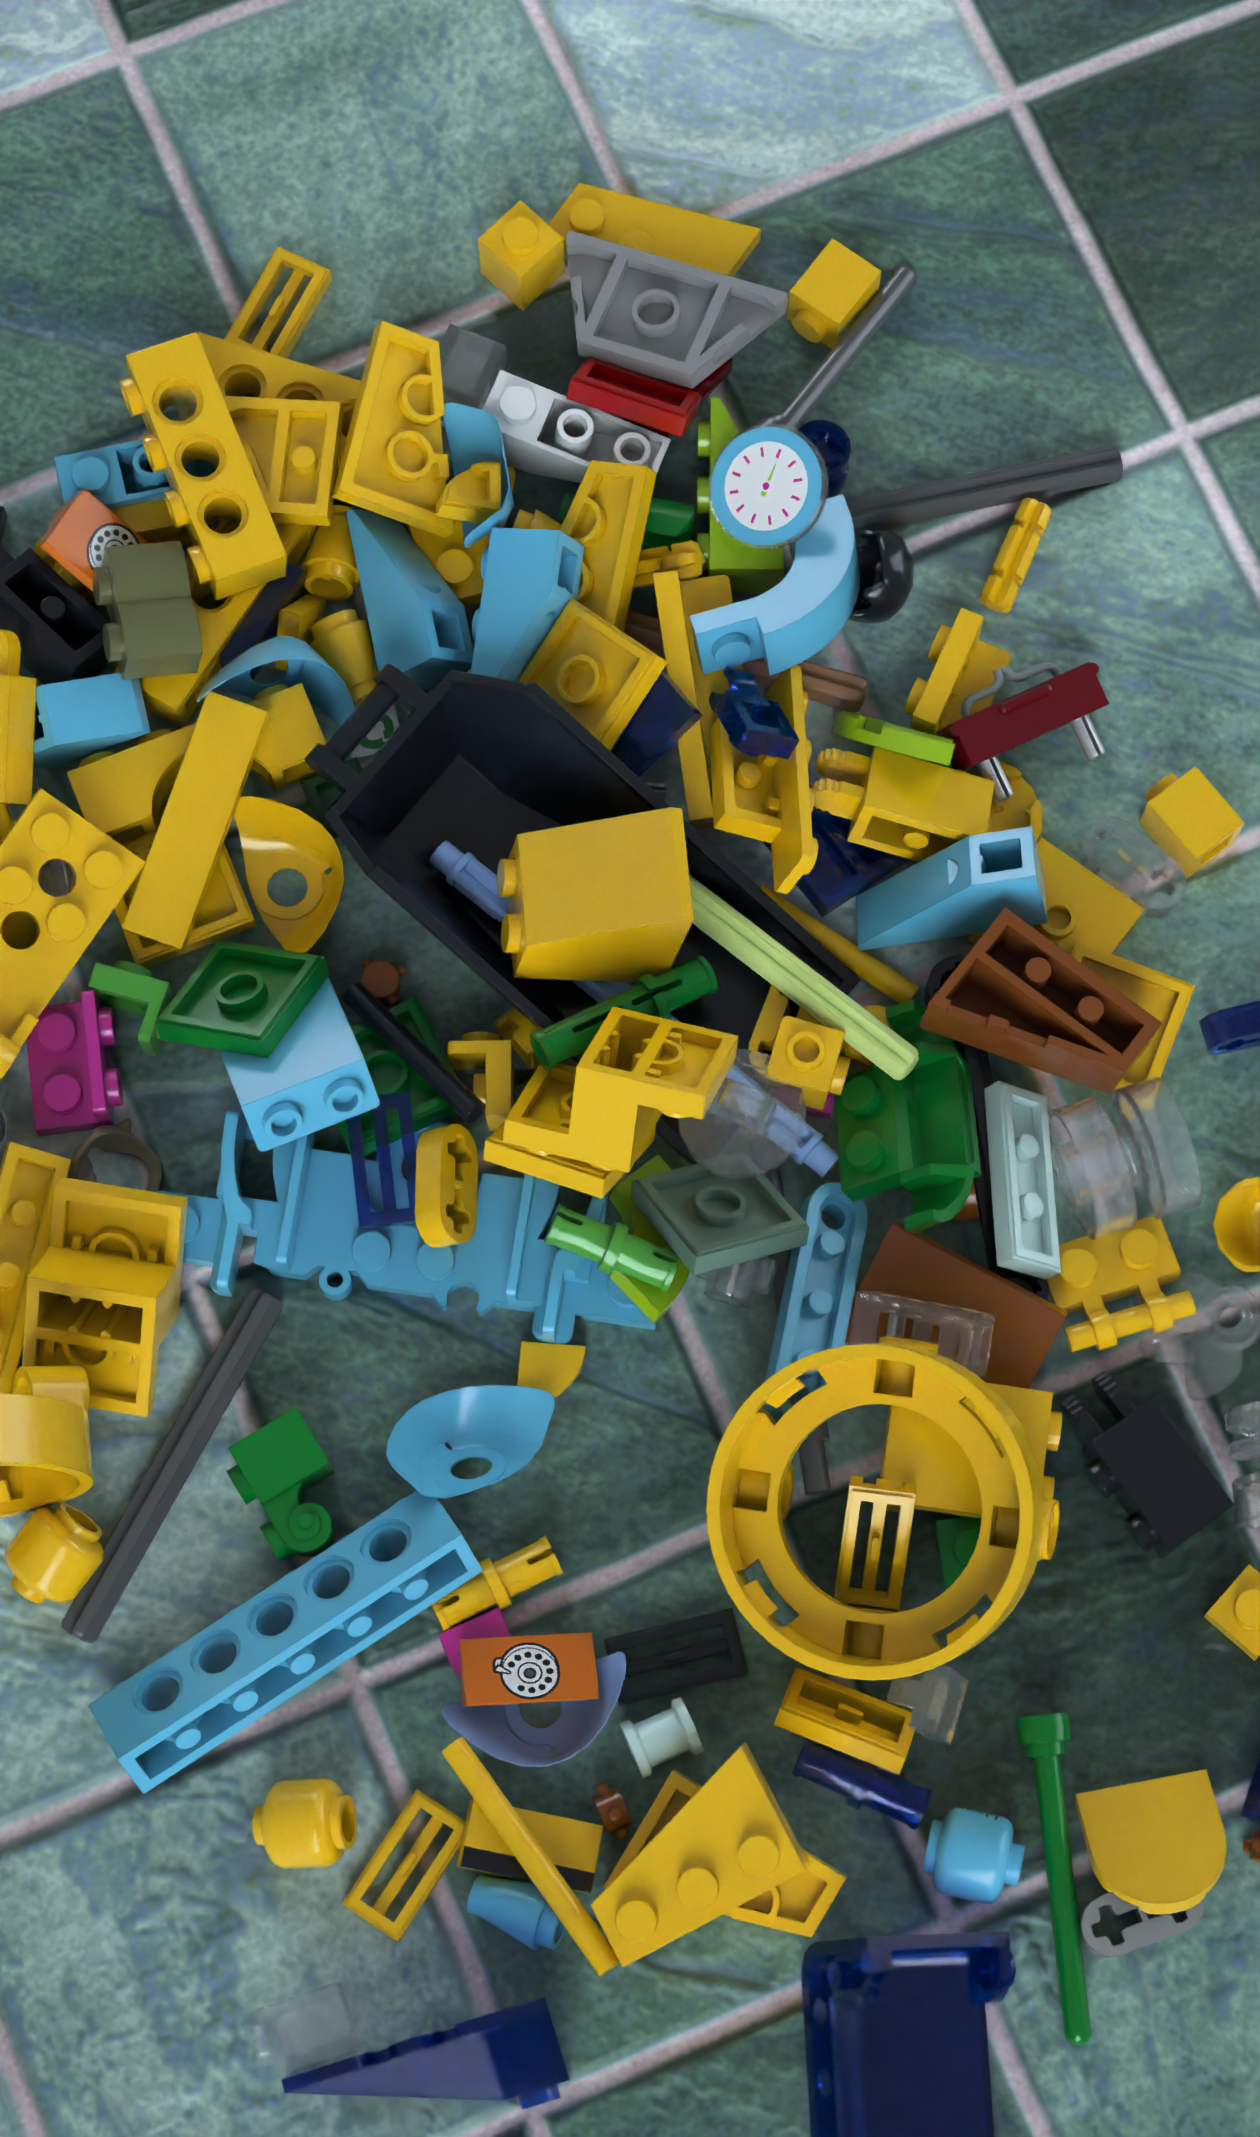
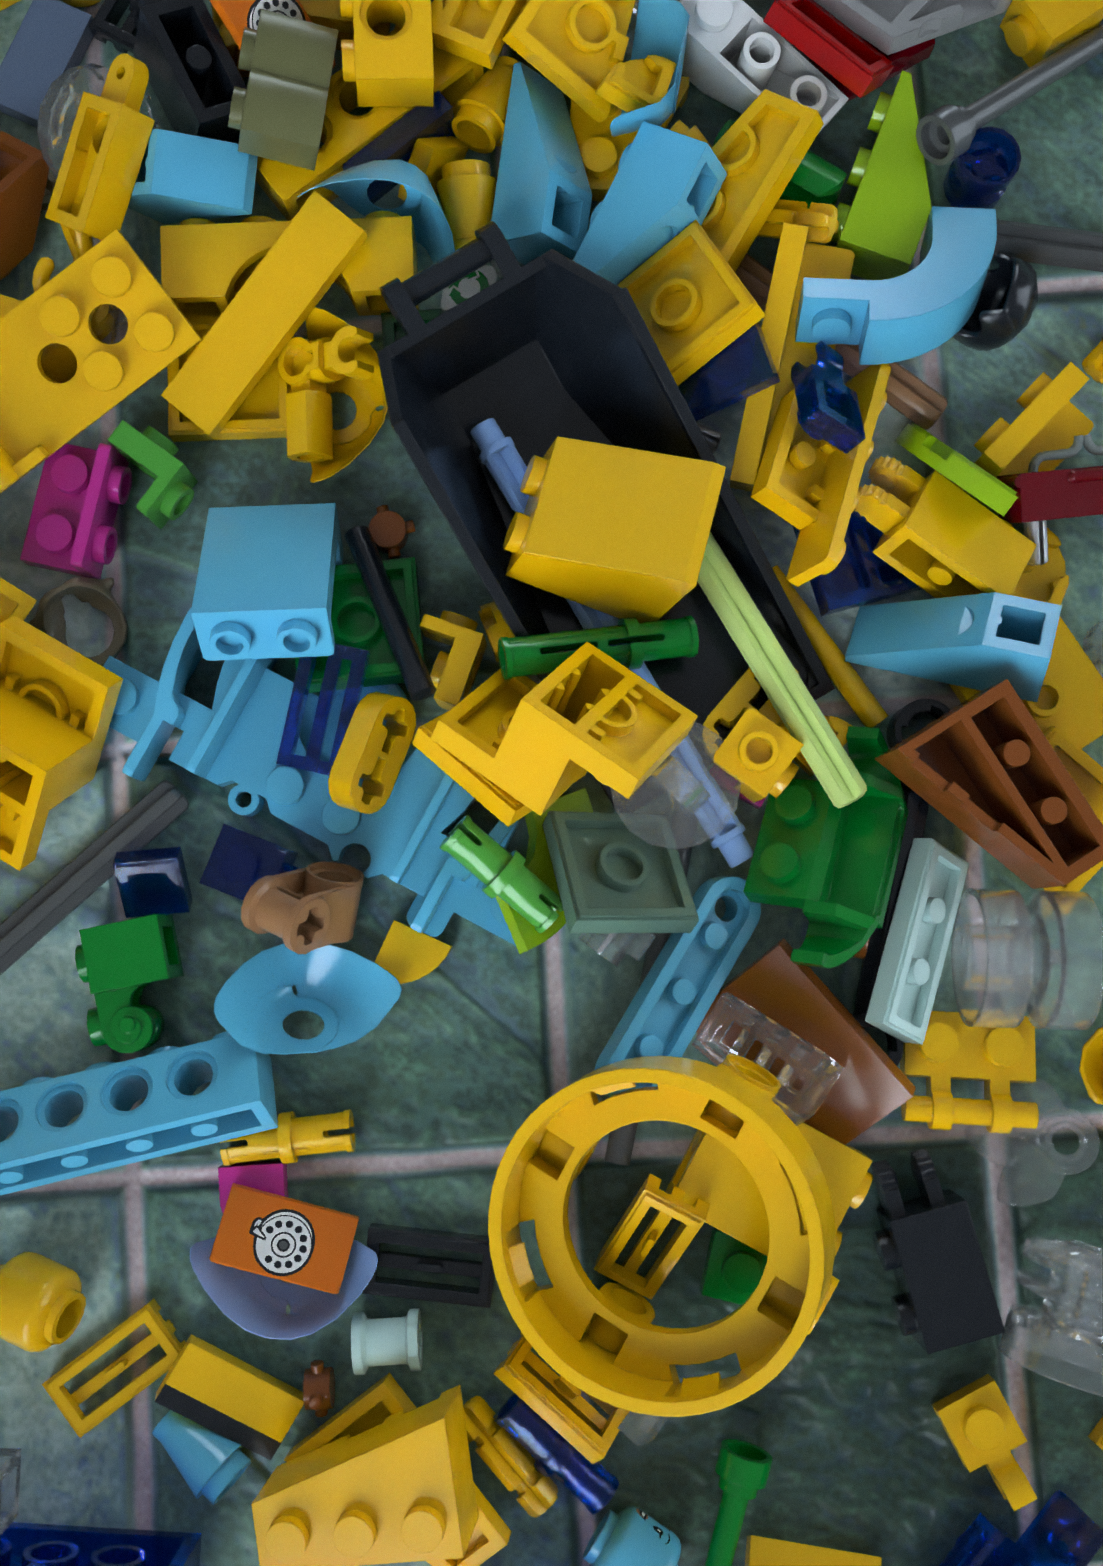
camera: 20 degrees right, 10 degrees up
green tile [155,940,330,1058] -> none
yellow piece [441,1737,620,1977] -> none
piece [708,423,828,550] -> none
none -> clear blue tile [112,846,193,918]
none -> clear blue bracket [199,824,301,900]
none -> medium nougat piece [241,861,364,954]
none -> yellow bar [278,325,374,463]
none -> yellow axle [463,1395,558,1518]

